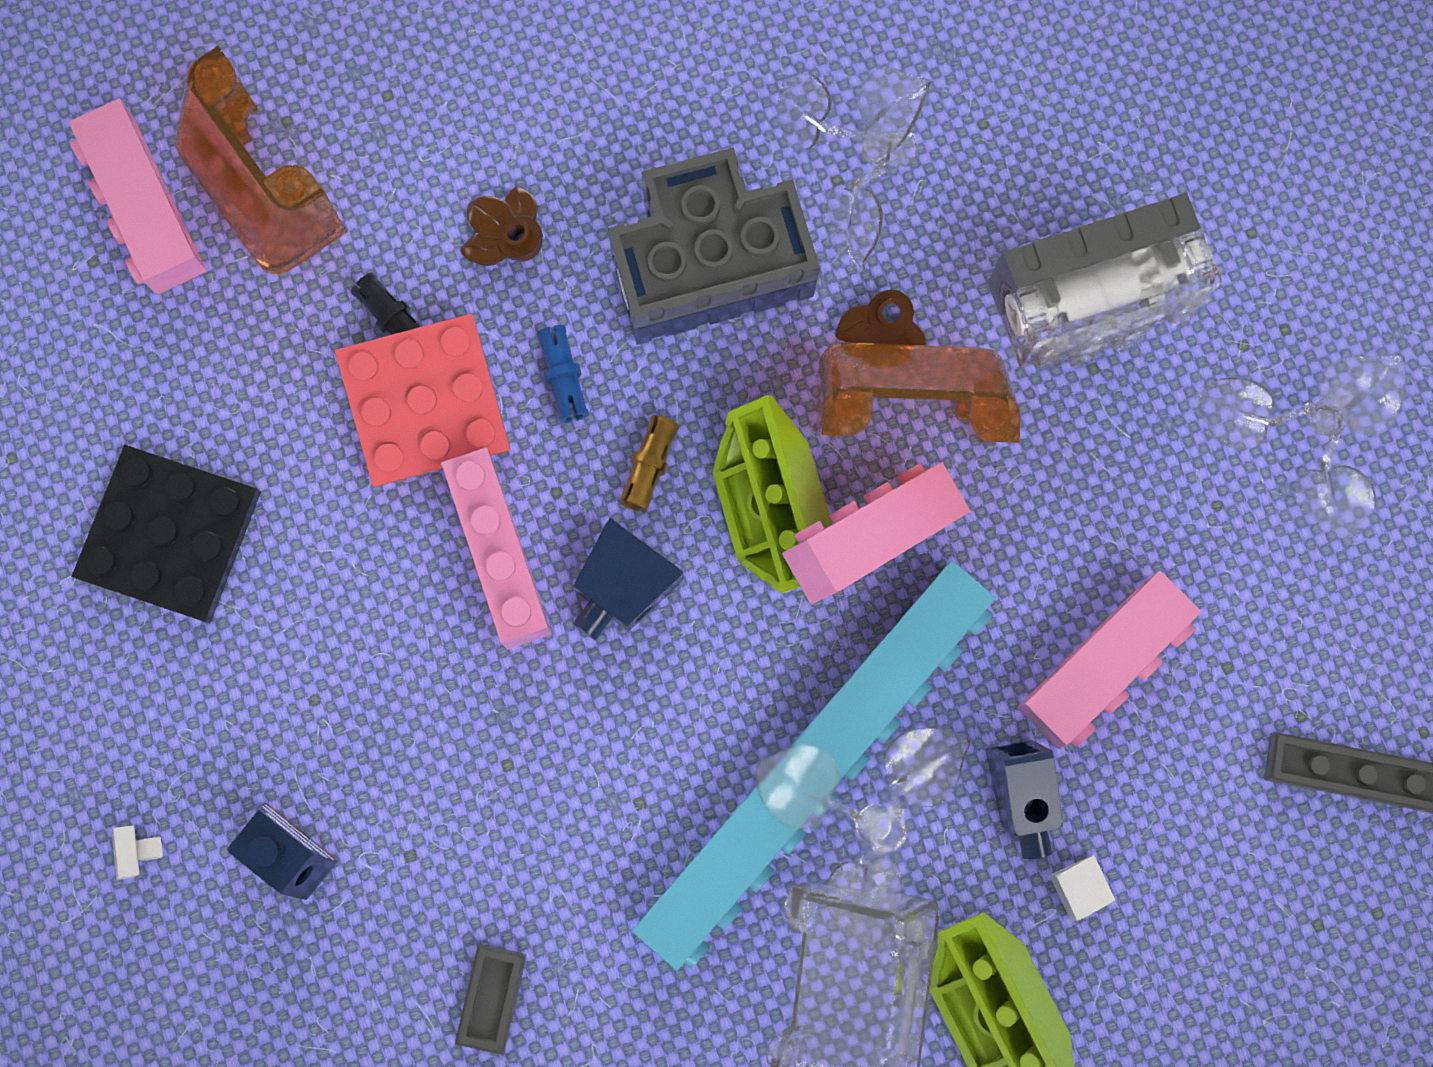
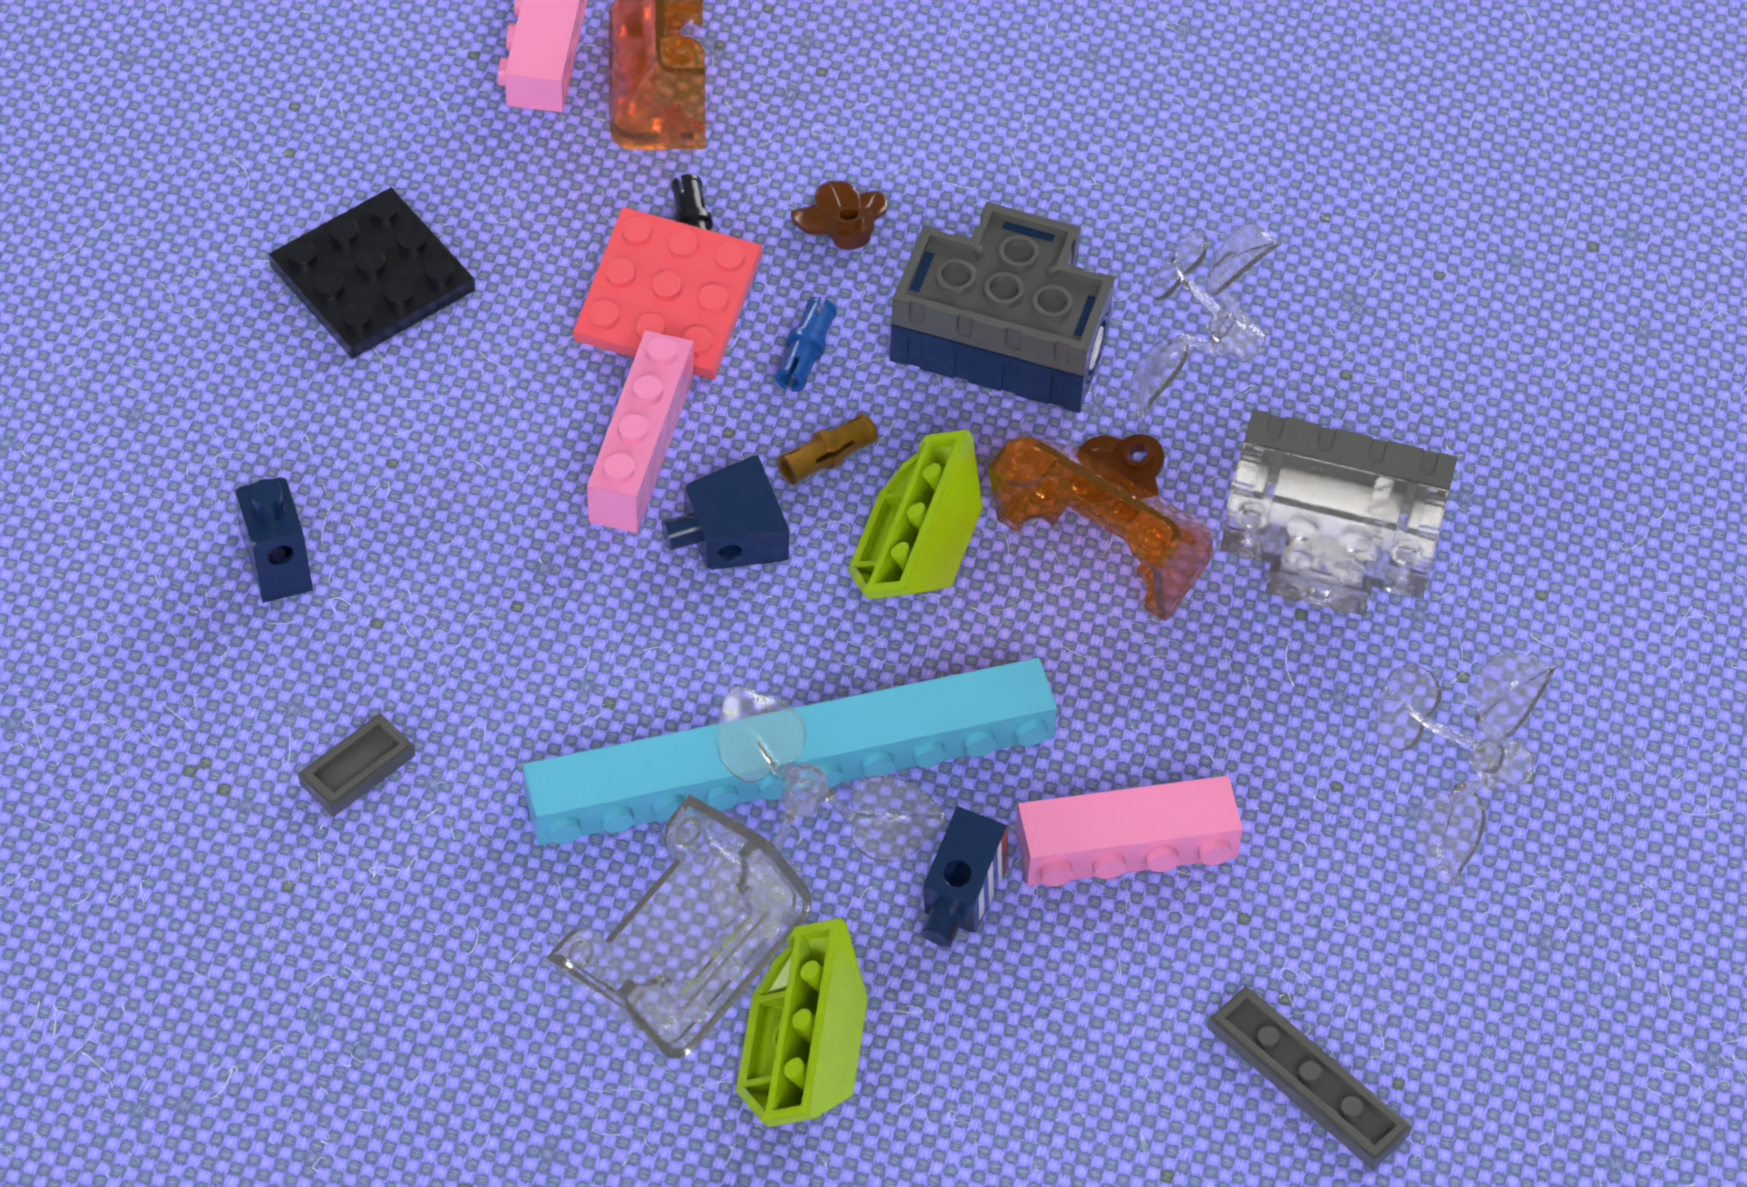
camera: 35 degrees right, 25 degrees down
white tile [111,825,163,880] -> none
bright pink brick [782,462,971,605] -> none
white slope [1049,855,1115,921] -> none

